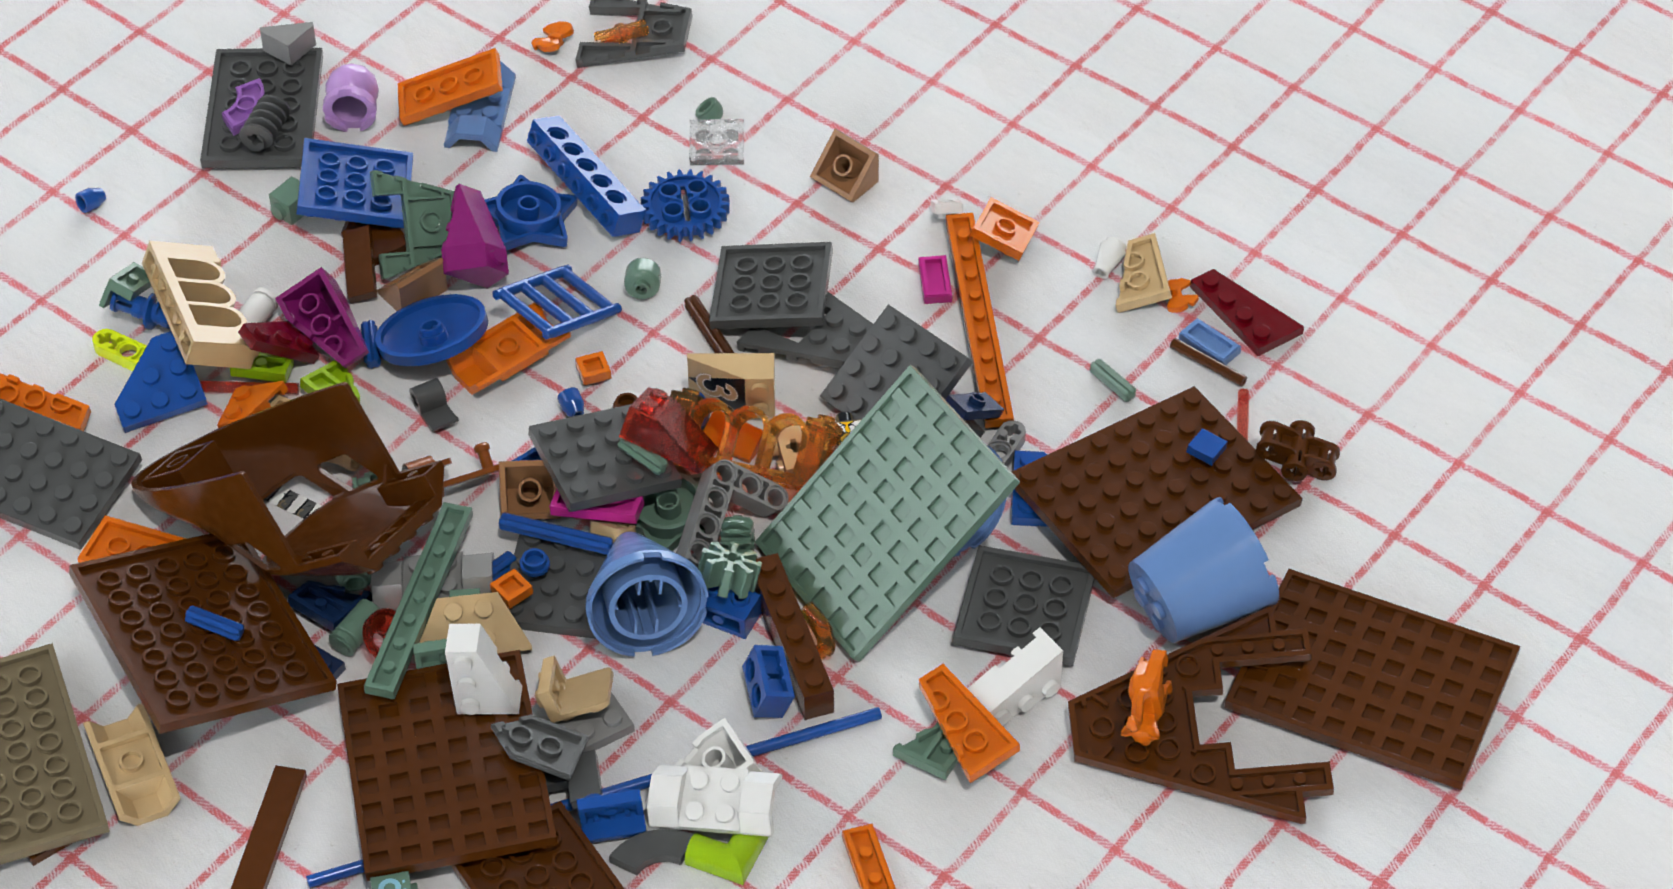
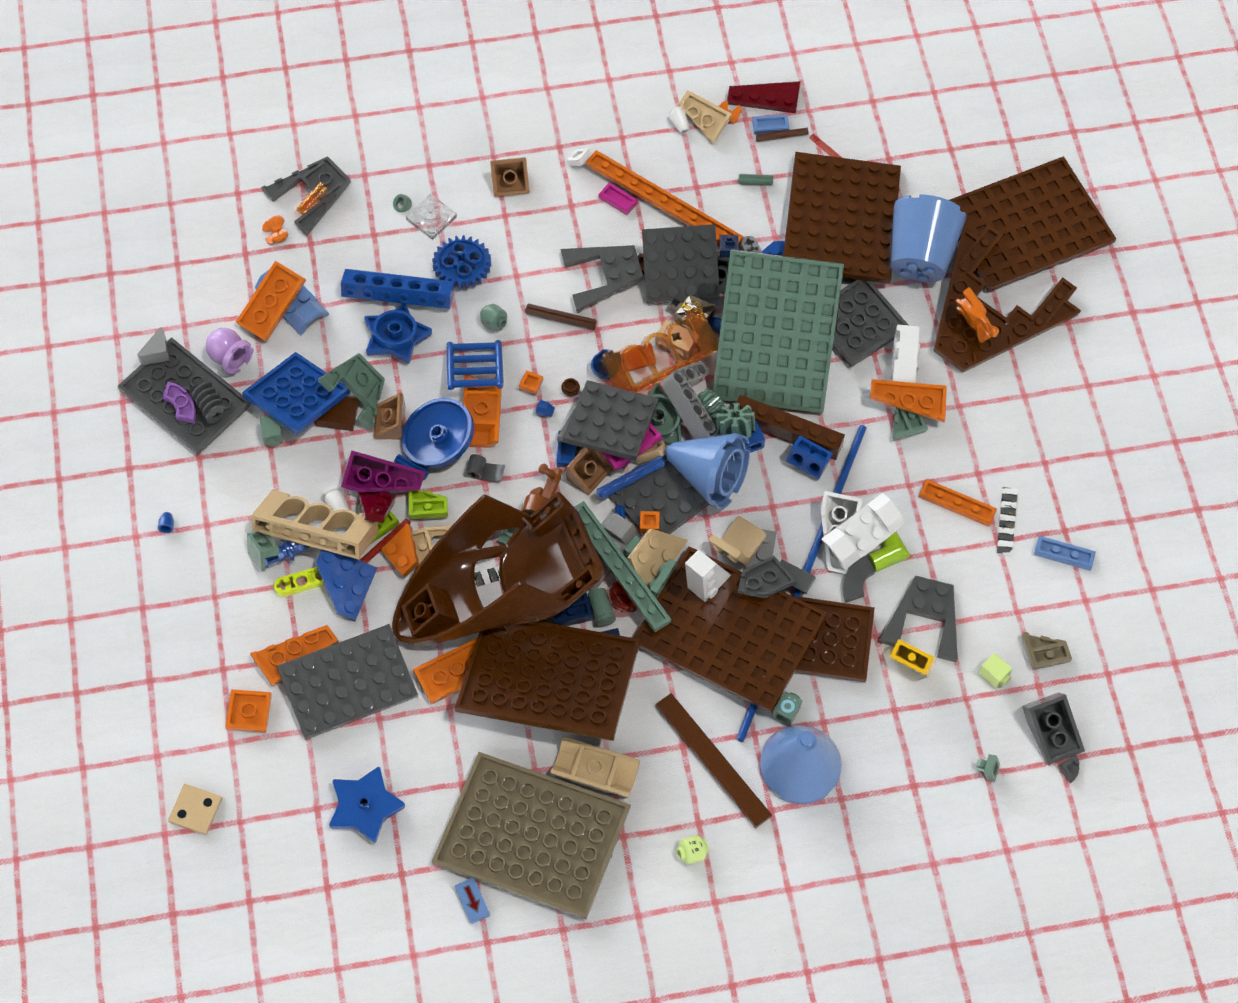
camera: 50 degrees left, 15 degrees up
blue axle [185,605,244,641] -> none
reddish brown tile [342,225,377,304] -> none
magenta wedge [441,183,509,289] -> none
blue plate [520,548,550,577] -> none
blue bracket [576,788,647,843] -> none
sand green axle [617,434,668,475] -> none
clear red slope [619,387,719,474] -> none
tan slope [687,353,775,418] -> none
dark grey plate [709,242,833,330] -> none
clear orange arm [801,601,835,660] -> none
orange plate [970,197,1040,261] -> none
blue tile [1186,428,1228,466] -> none
reddish brown axle [1256,420,1340,481] -> none

